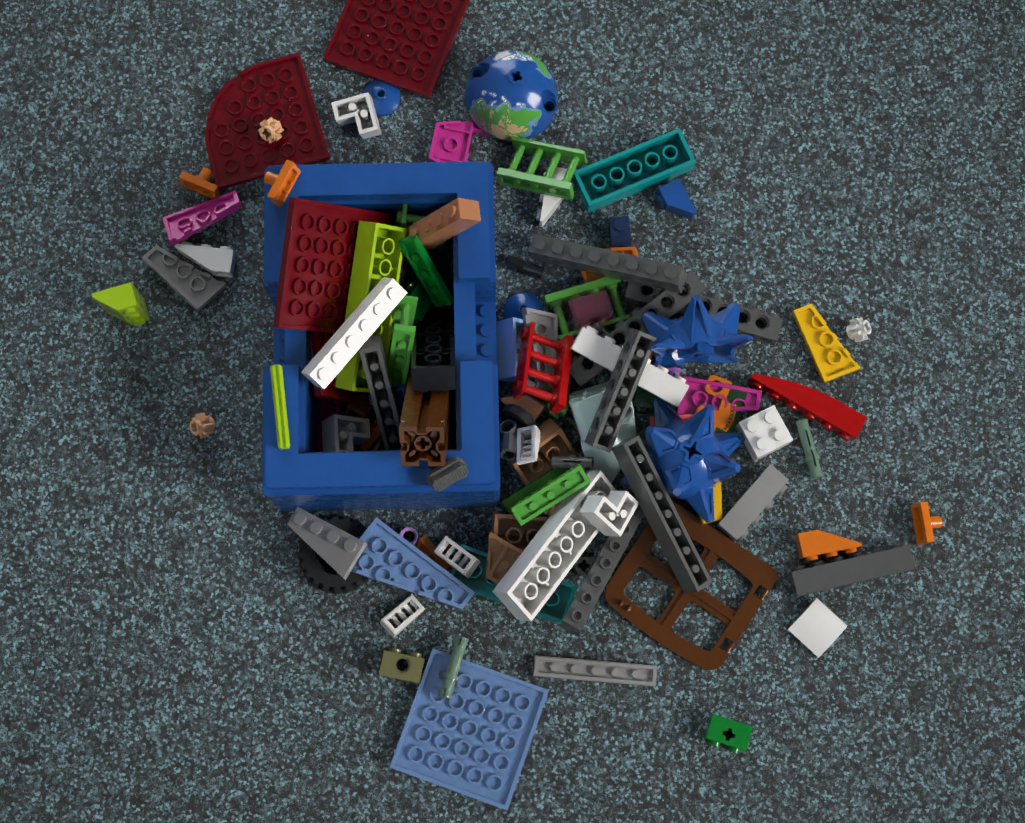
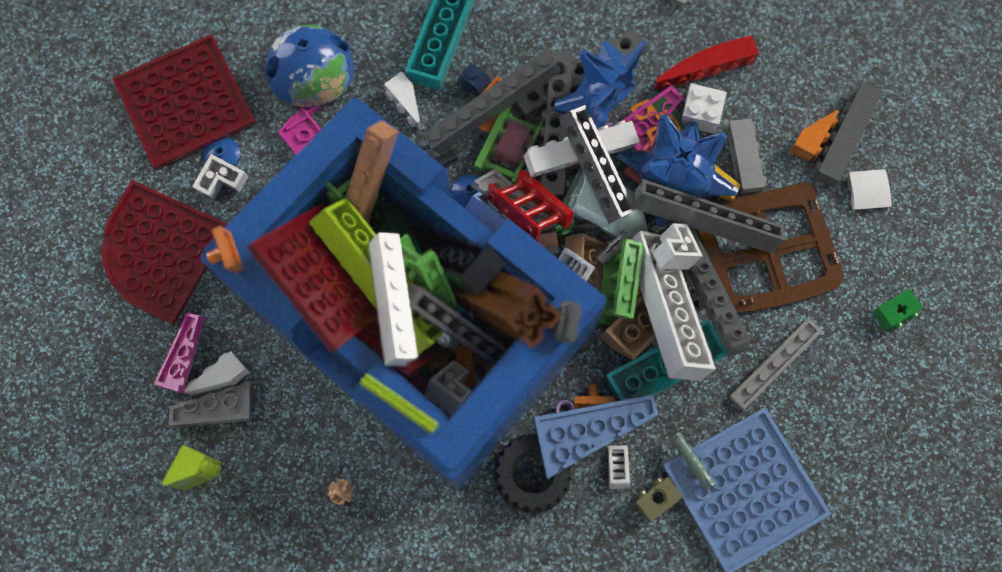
camera: 45 degrees left, 5 degrees down
orange tile [179,167,220,199] -> none
light nougat gear [258,117,284,143] -> none
light grey wing [287,507,367,580] -> none
green tile [398,235,454,307] -> none
white slope [434,536,480,578] -> none
medium nougat wing [486,532,523,584] -> none
bright green fence [496,136,588,200] -> none
blue slope [656,178,696,220] -> none
yellow wing [792,303,861,383] -> none
sand green pin [795,419,824,480] -> none
orange tile [910,502,943,545] -> none

